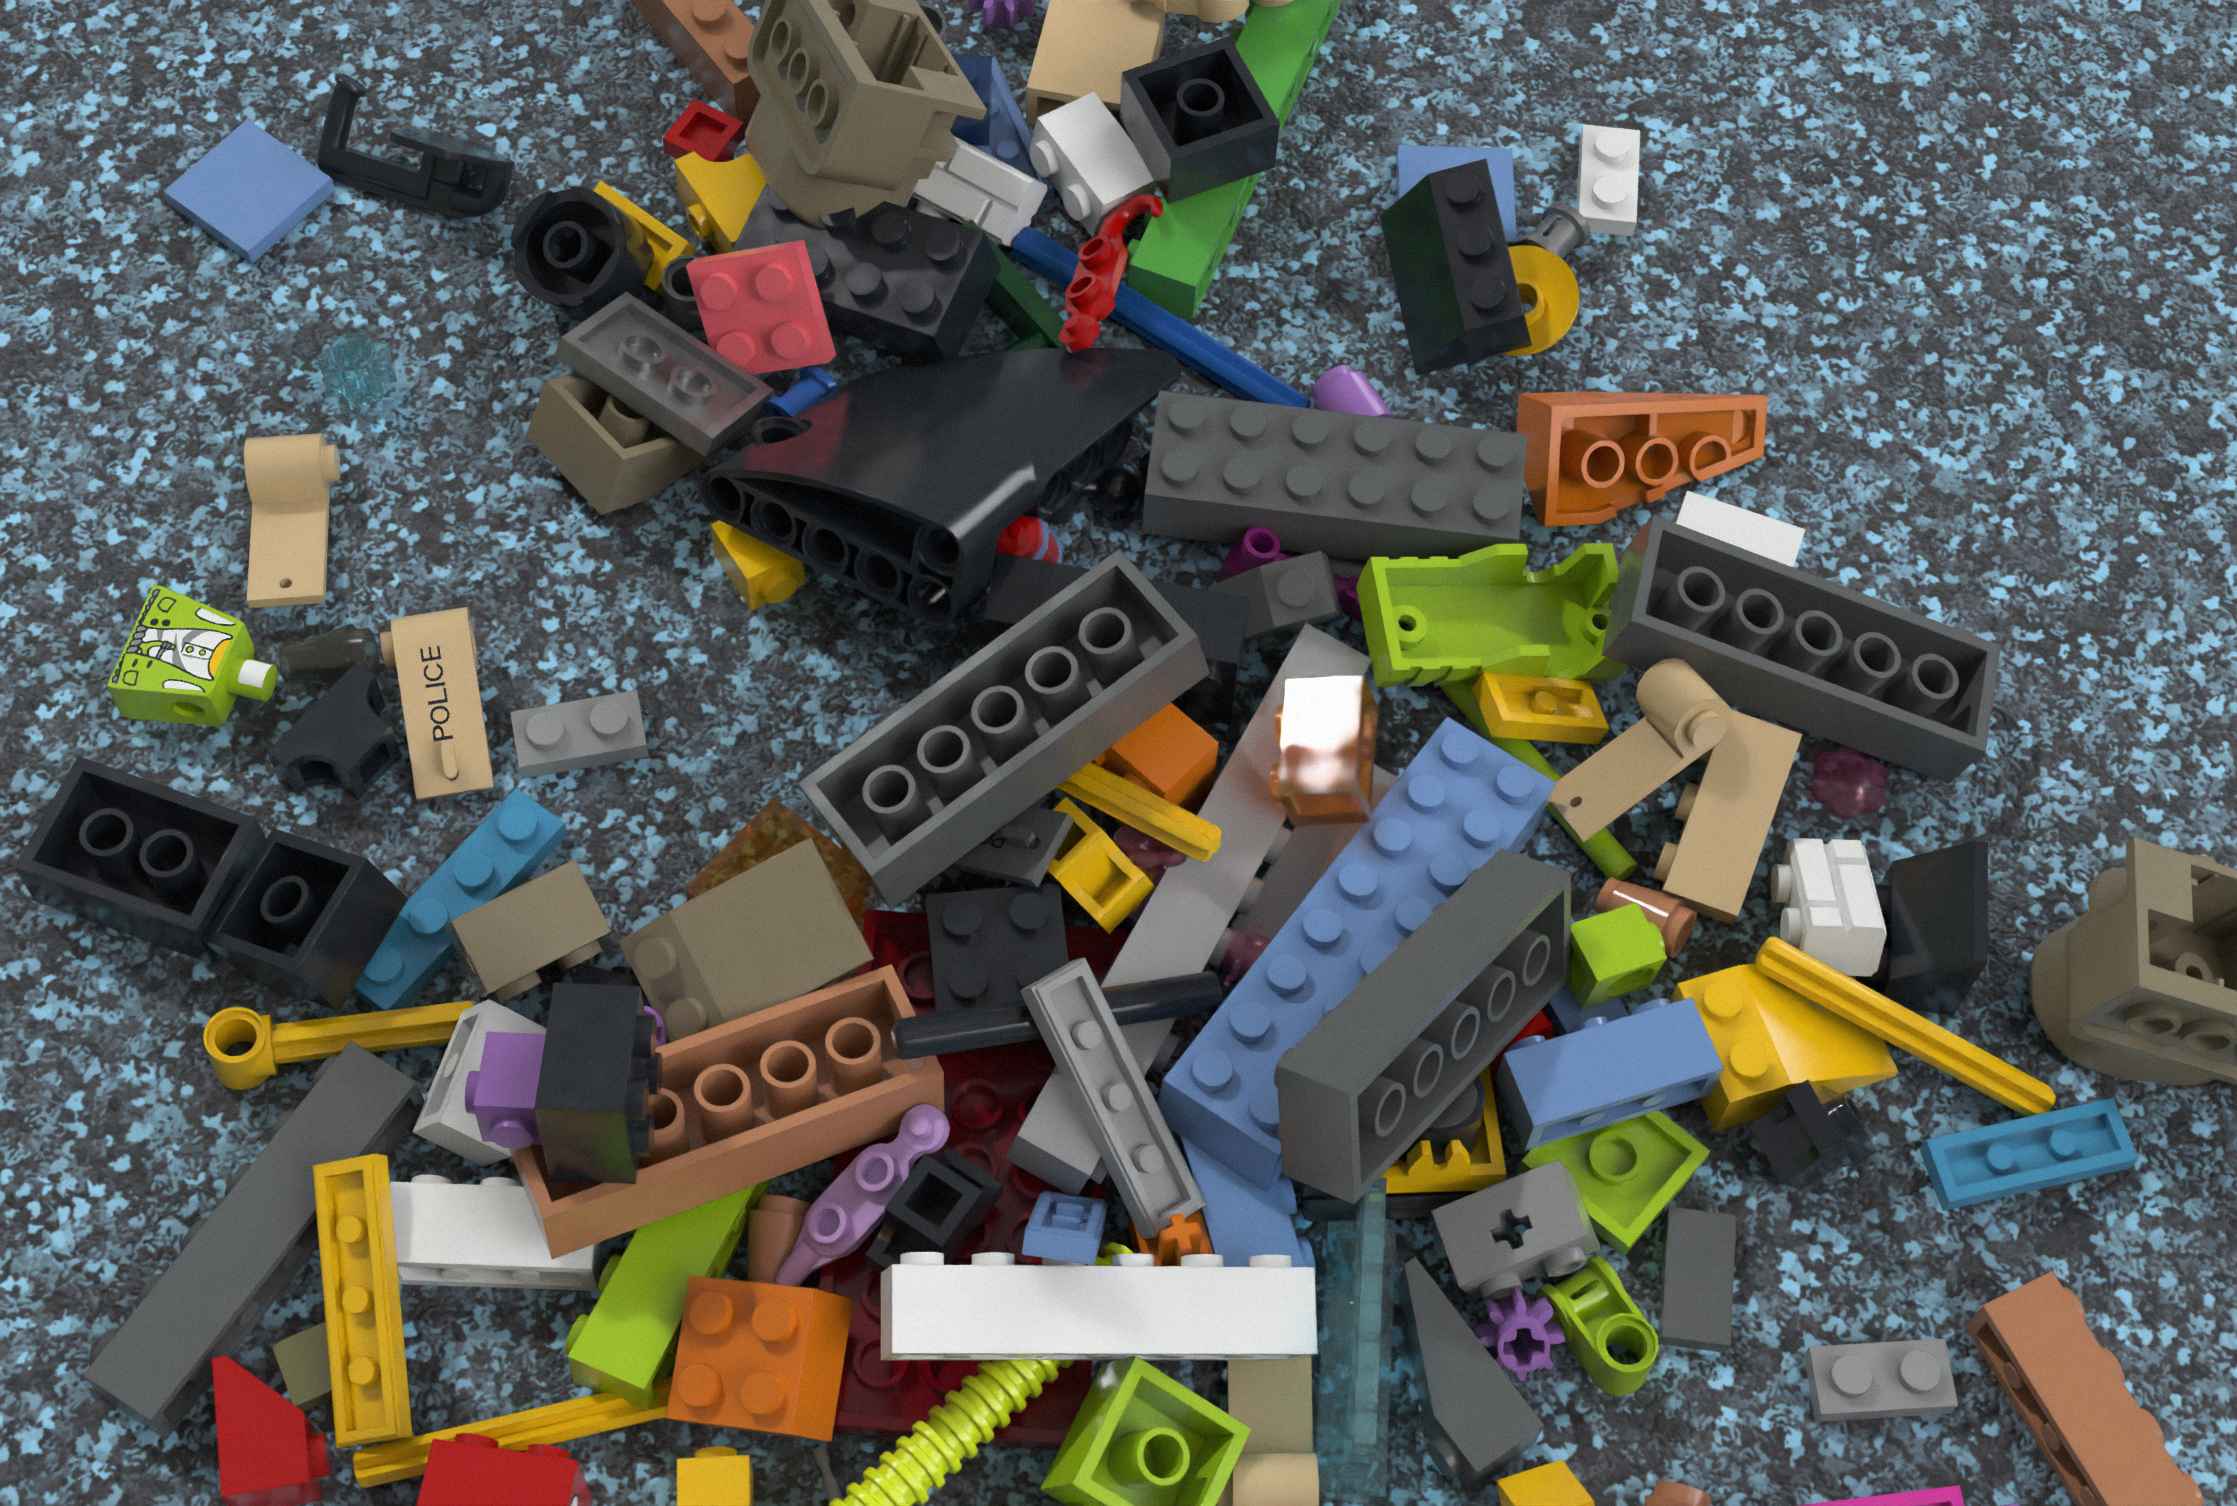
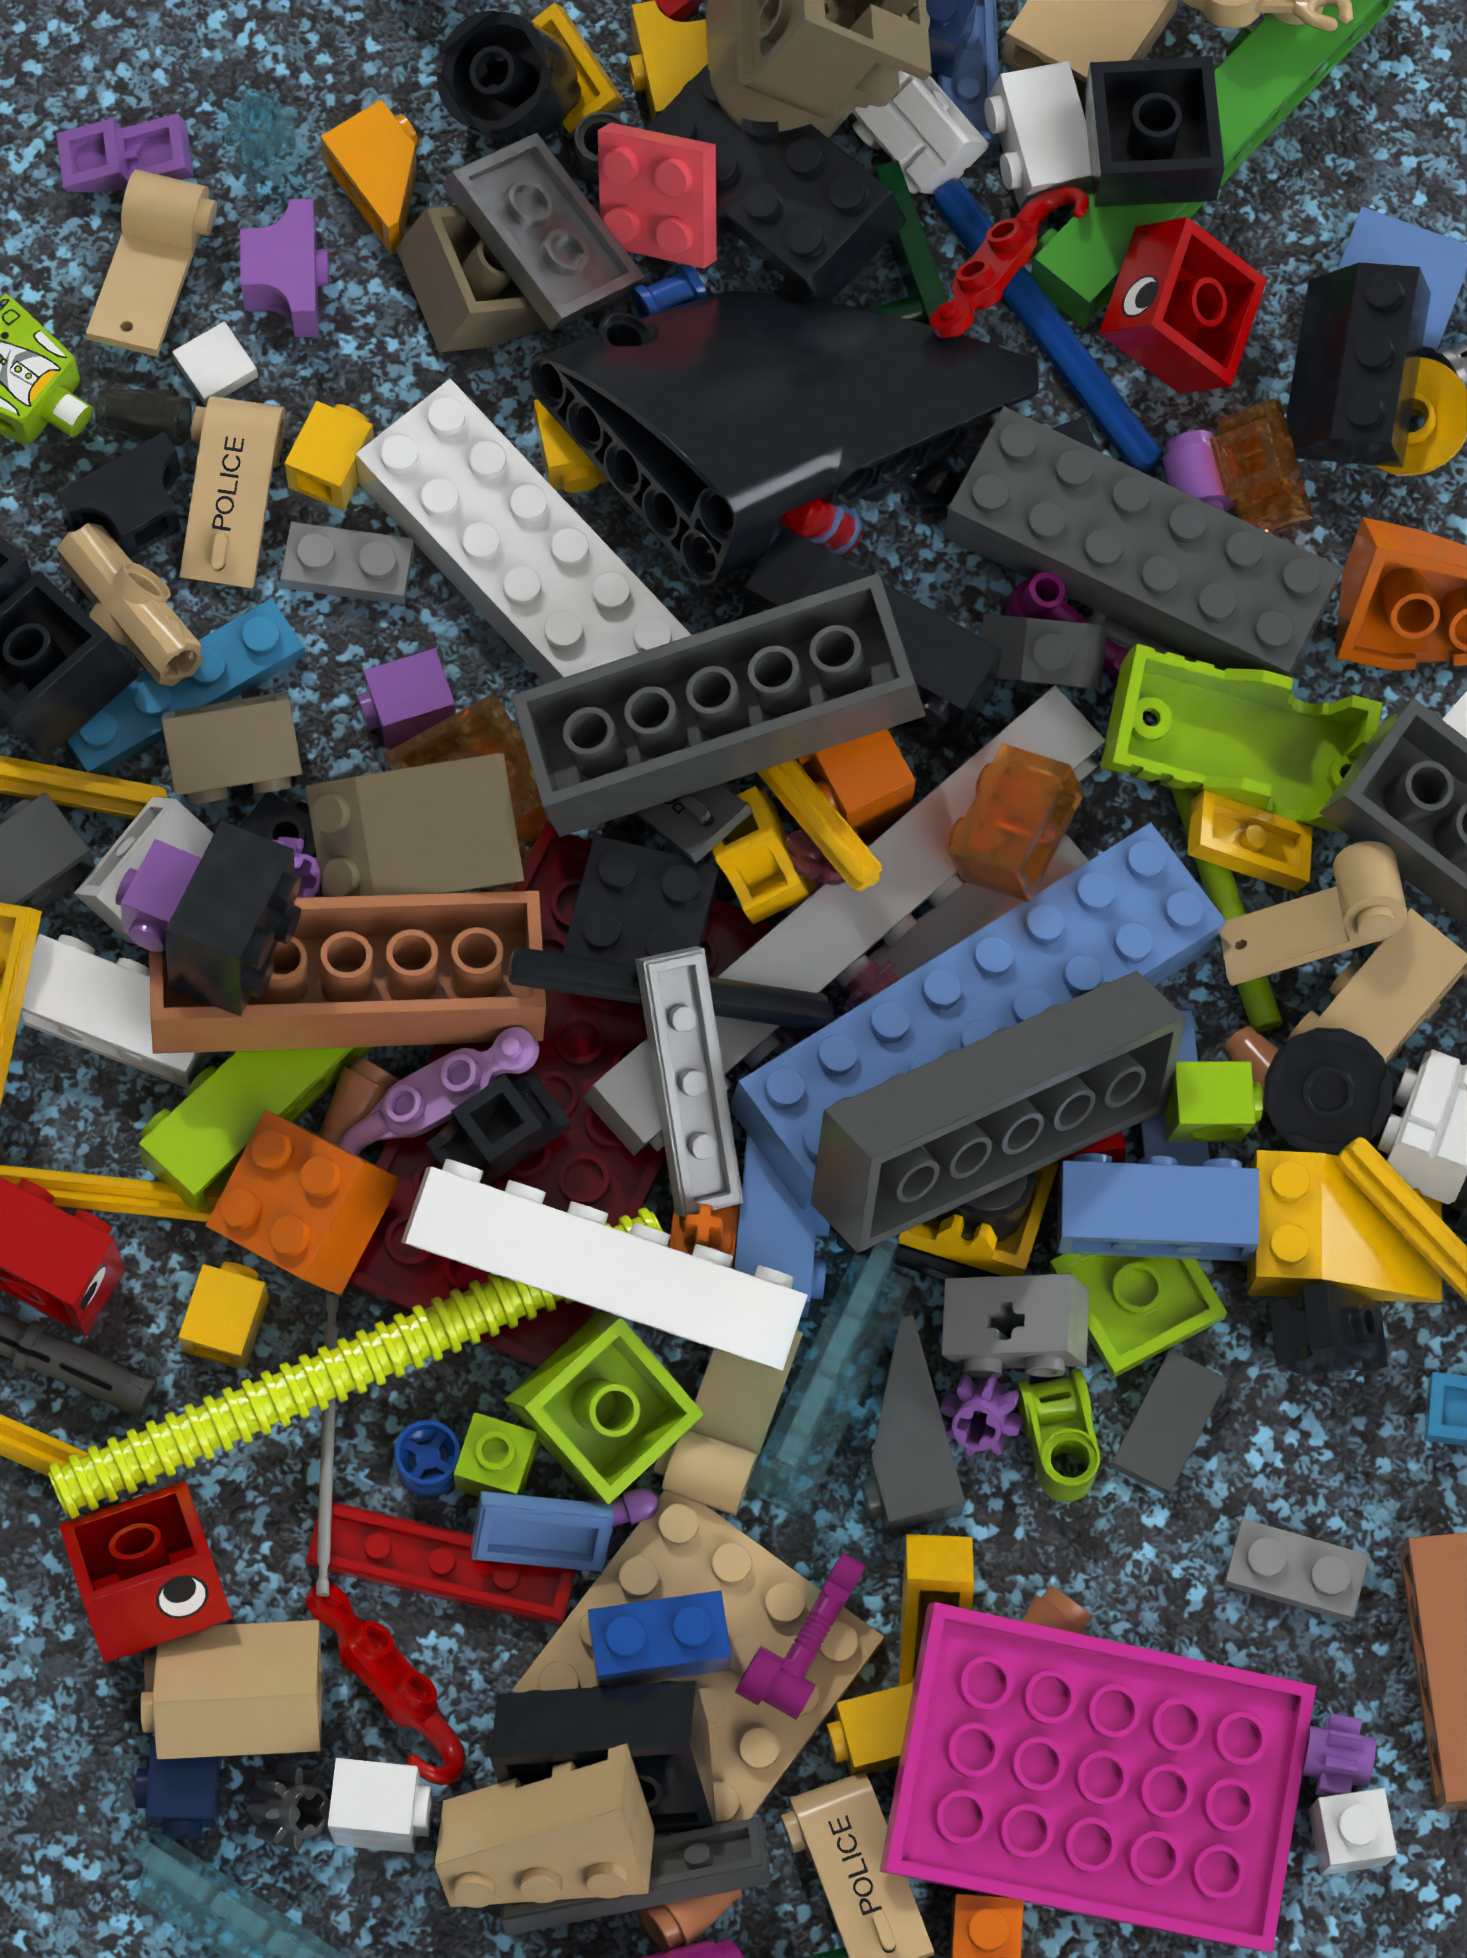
camera: 20 degrees right, 10 degrees up
medium blue tile [1022,1190,1108,1265] -> none
none -> medium lavender slope [56,113,194,192]
none -> tan piece [57,523,204,686]
none -> white tile [172,321,258,407]
none -> medium lavender brick [240,199,329,337]
none -> yellow brick [284,401,374,511]
none -> light orange slope [320,99,420,254]
none -> white brick [355,379,691,684]
none -> medium lavender brick [357,648,457,748]
none -> red brick [1099,217,1267,394]
none -> clear orange brick [1209,399,1314,533]
none -> black tile [1264,1027,1393,1156]

